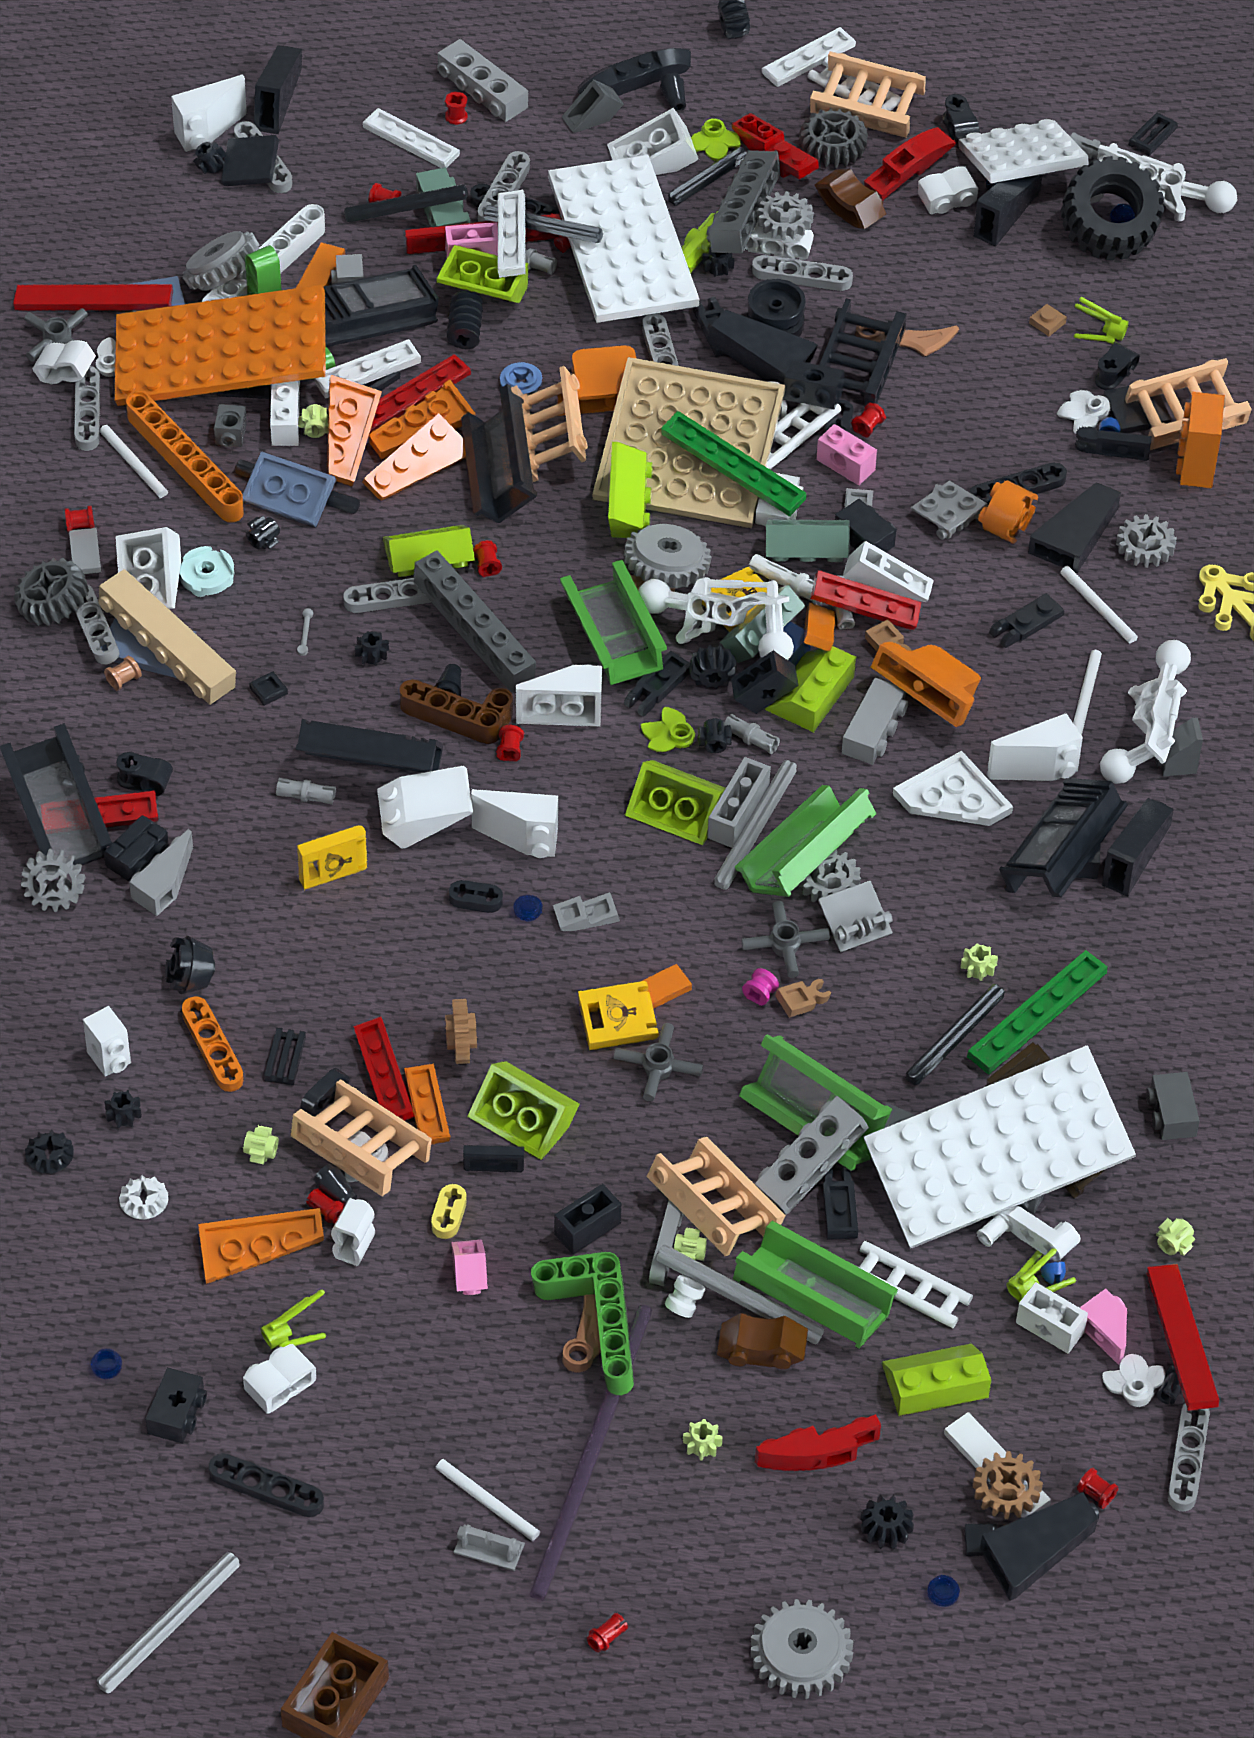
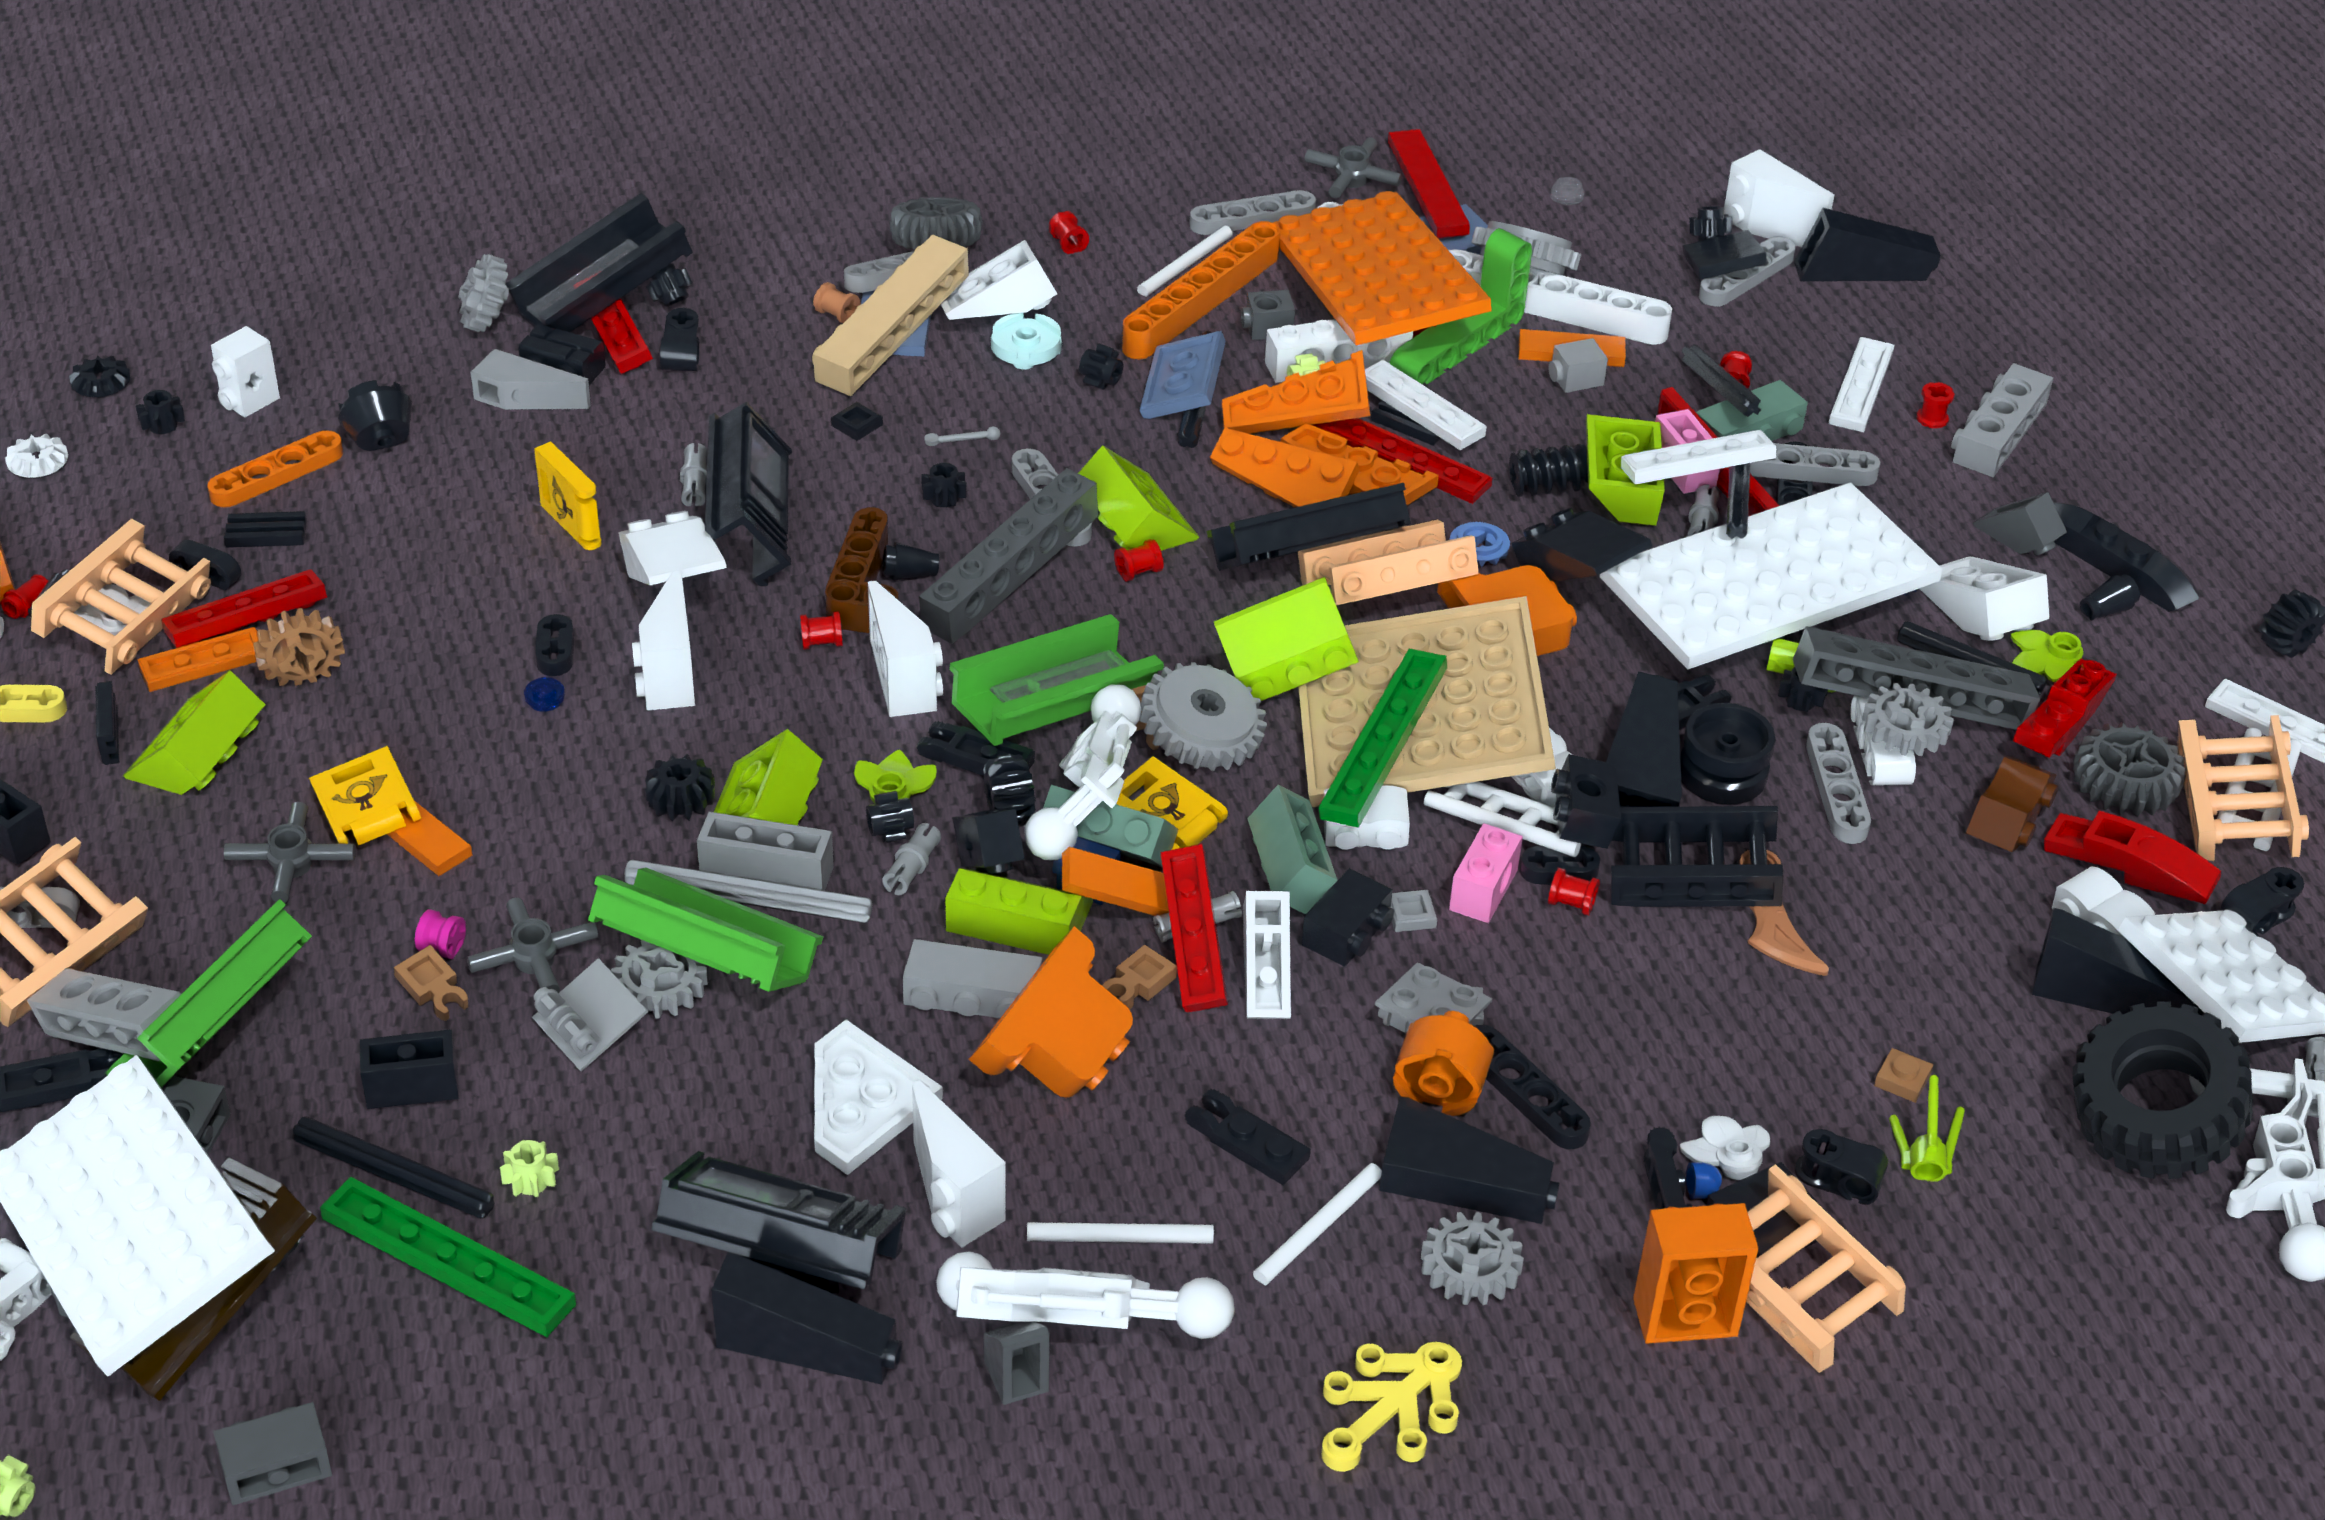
camera: 75 degrees right, 10 degrees down
white brick [32,340,96,384] -> none
light grey slope [69,528,101,574] -> none
yellowish green gear [243,1125,279,1165] -> none
black piece [324,265,439,347] -> none
light grey slope [553,892,620,931] -> none
light grey beam [642,313,679,366] -> none
white pin [749,554,822,606] -> none
none -> black brick [360,1029,459,1109]
none -> black gear [645,754,715,822]
none -> black slope [1511,508,1653,582]
none -> clear plate [1551,177,1584,205]

